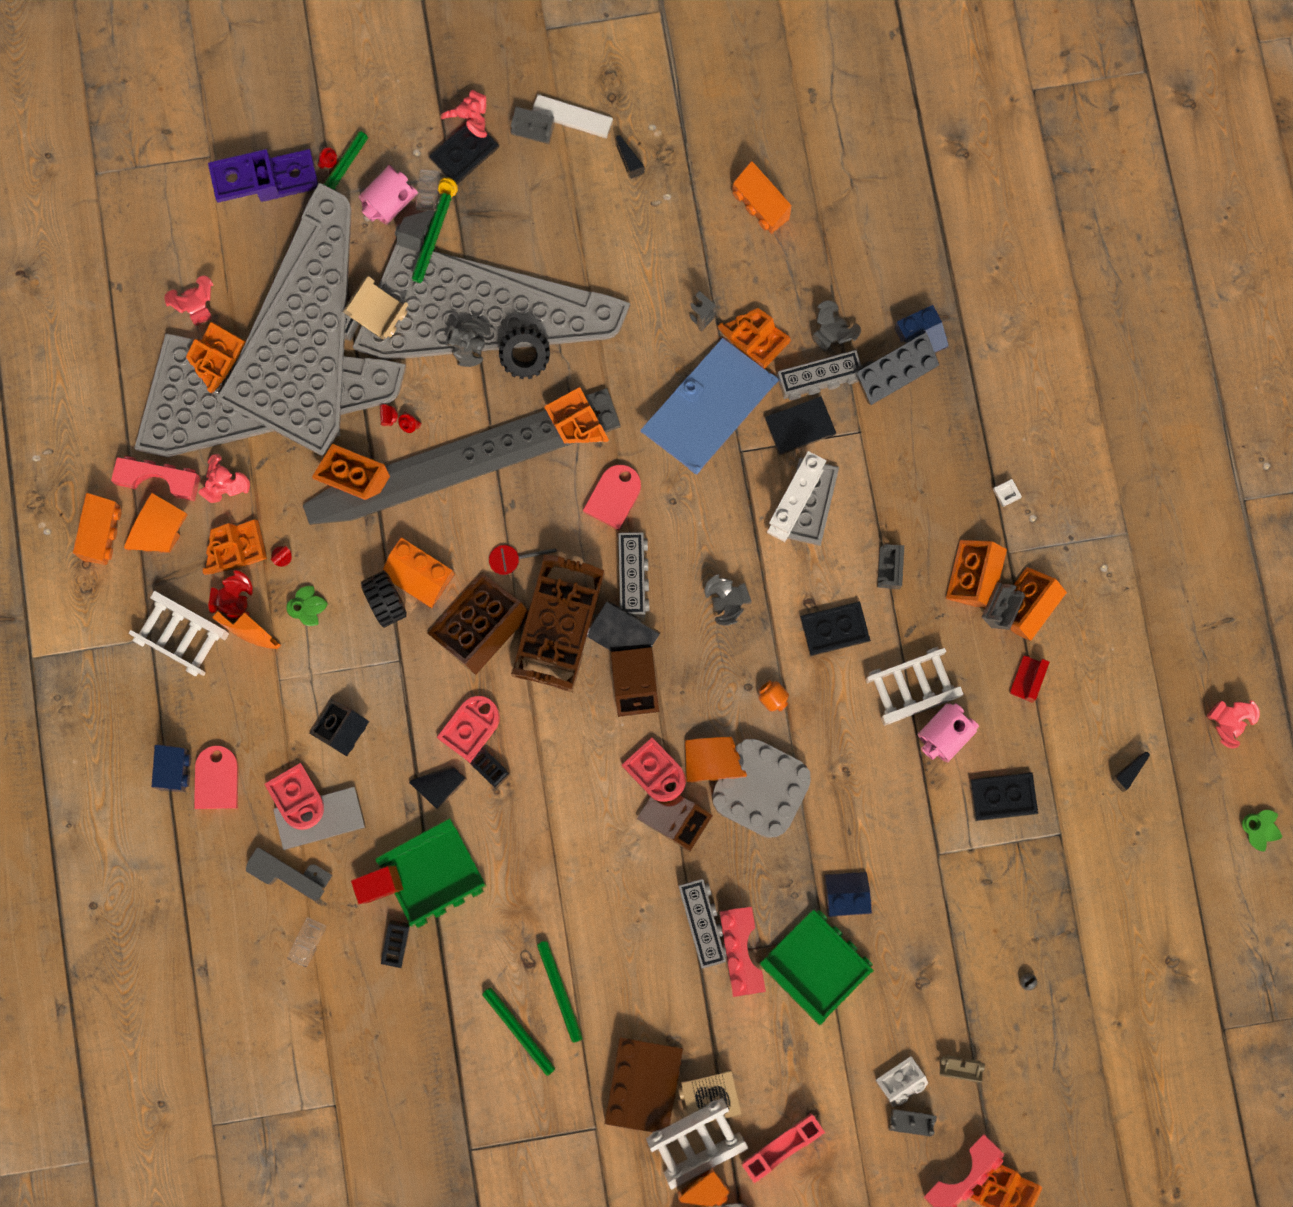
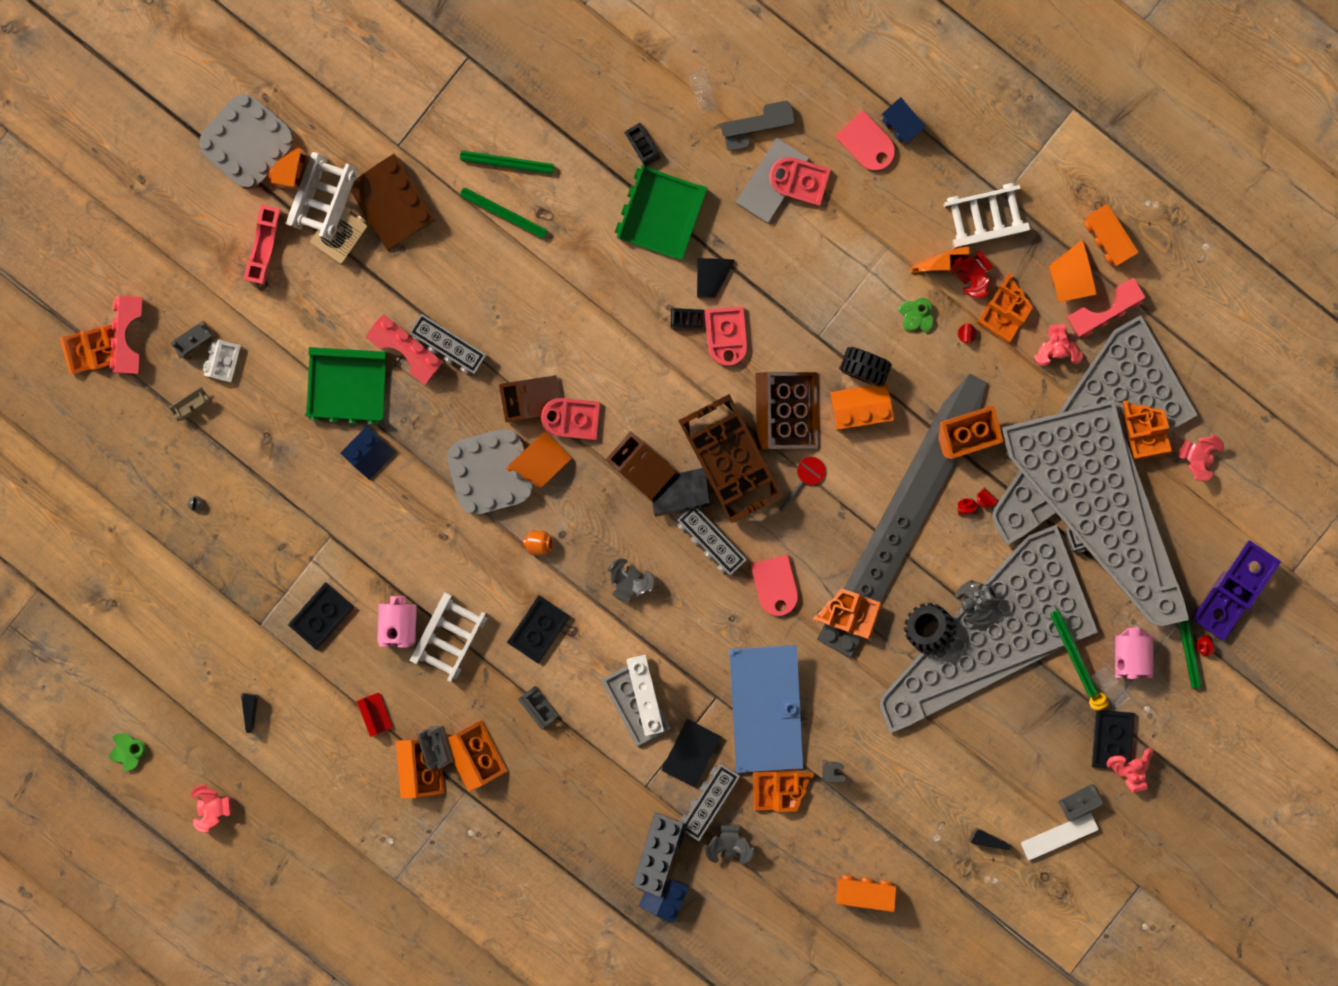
camera: 135 degrees right, 10 degrees up
black slope [309,699,369,757] -> none
tan panel [342,276,409,340] -> none
red panel [351,866,404,905] -> none
dark grey slope [395,210,434,252] -> none
white plate [993,479,1022,507] -> none

